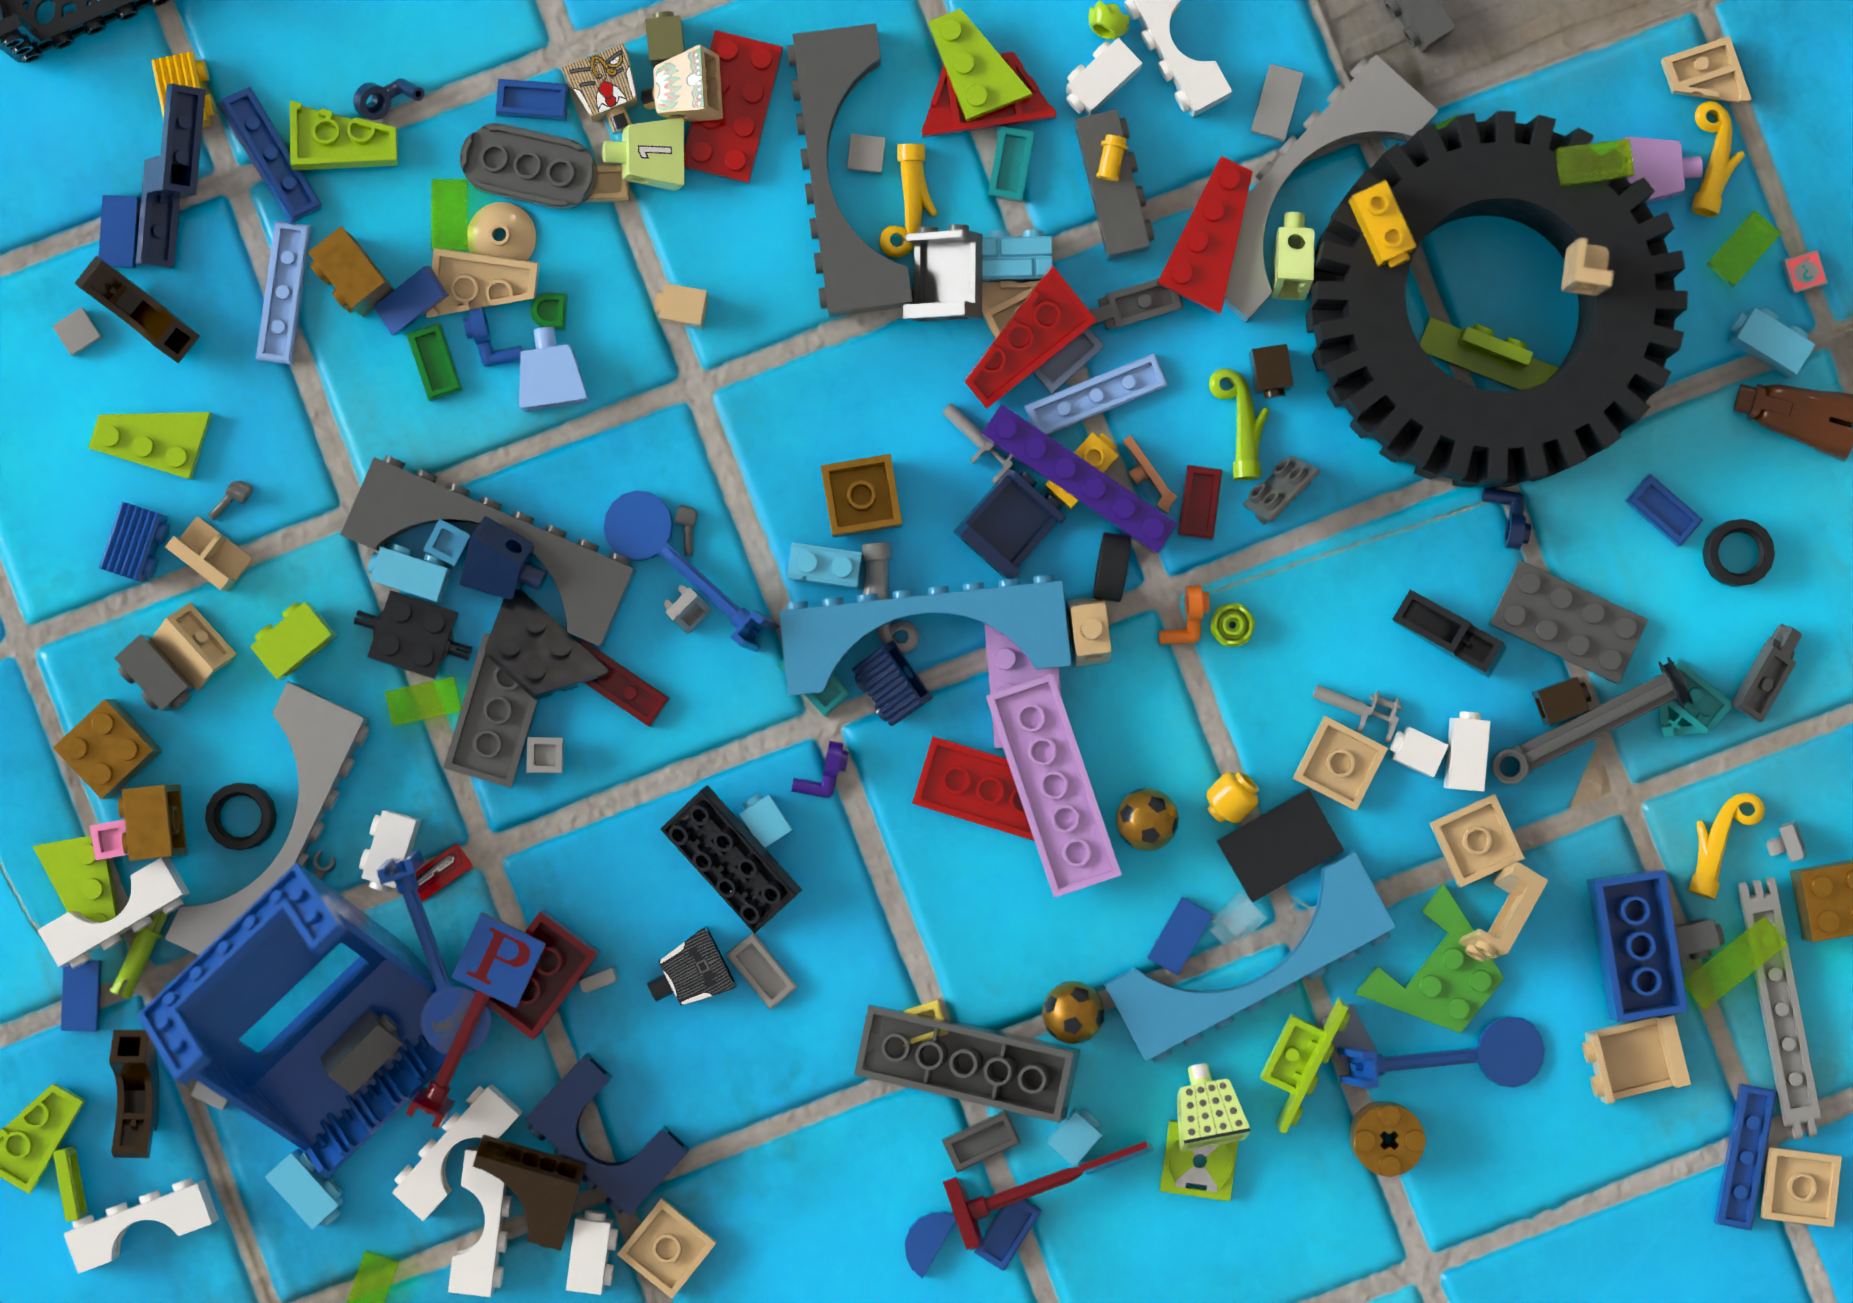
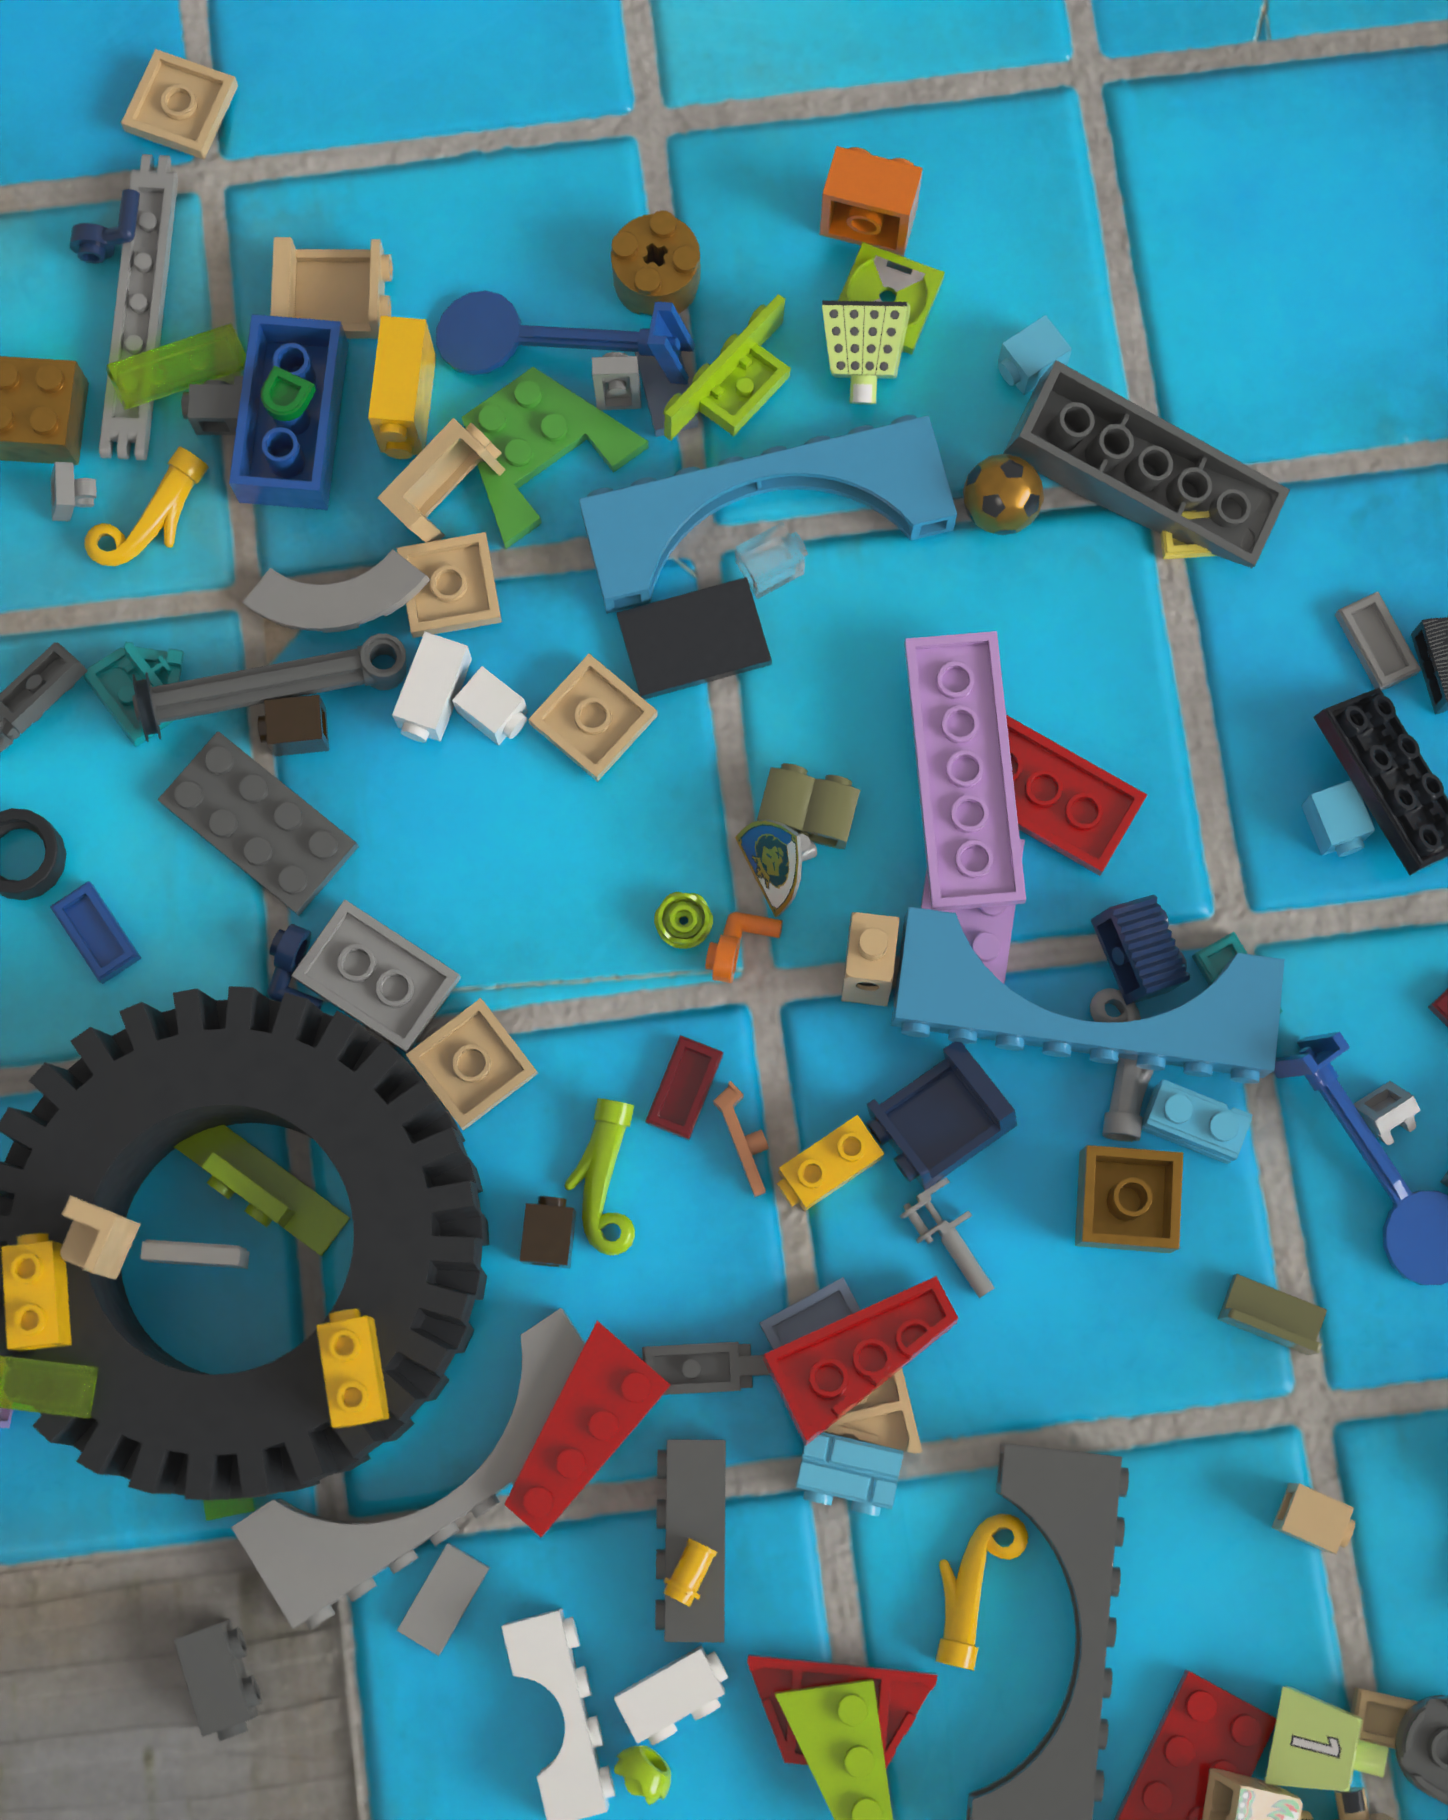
camera: 165 degrees left, 10 degrees down
dark grey hand [675,505,698,556] -> none
dark purple plate [791,740,849,798] -> none
light grey tile [847,134,886,174] -> none
panel [903,224,983,322] -> none
blue tile [905,1211,956,1278] -> none
dark grey tile [942,1110,1021,1172] -> none
dark red piece [943,1141,1154,1250] -> none
blue tile [974,1199,1042,1271] -> none
dark purple arch [980,404,1178,554] -> none
teal tile [987,126,1035,203] -> none
light blue tile [1025,353,1168,435] -> none
black tyre [1093,532,1131,602] -> none
pearl gold piece [1116,788,1179,851] -> none
blue tile [1147,897,1213,976] -> none
yellow head [1206,771,1259,824] -> none
dark grey hinge [1242,455,1321,525] -> none
yellowish green torso [1271,212,1314,300] -> none
light grey piece [1312,685,1402,743] -> none
black slope [1392,590,1507,678] -> none
blue tile [1714,1083,1777,1231] -> none
none -> yellow brick [1,1233,71,1351]
none -> dark blue plate [69,189,140,264]
none -> light grey tile [140,1239,250,1269]
none -> light grey tile [242,549,430,633]
none -> green tile [261,365,316,421]
none -> light grey plate [291,899,461,1053]
none -> yellow brick [368,316,436,459]
none -> tan plate [405,998,538,1131]
none -> light grey plate [592,352,641,410]
none -> shield [735,819,817,918]
none -> olive brick [757,763,860,849]
none -> orange brick [820,146,923,256]
none -> olive panel [1217,1274,1327,1355]

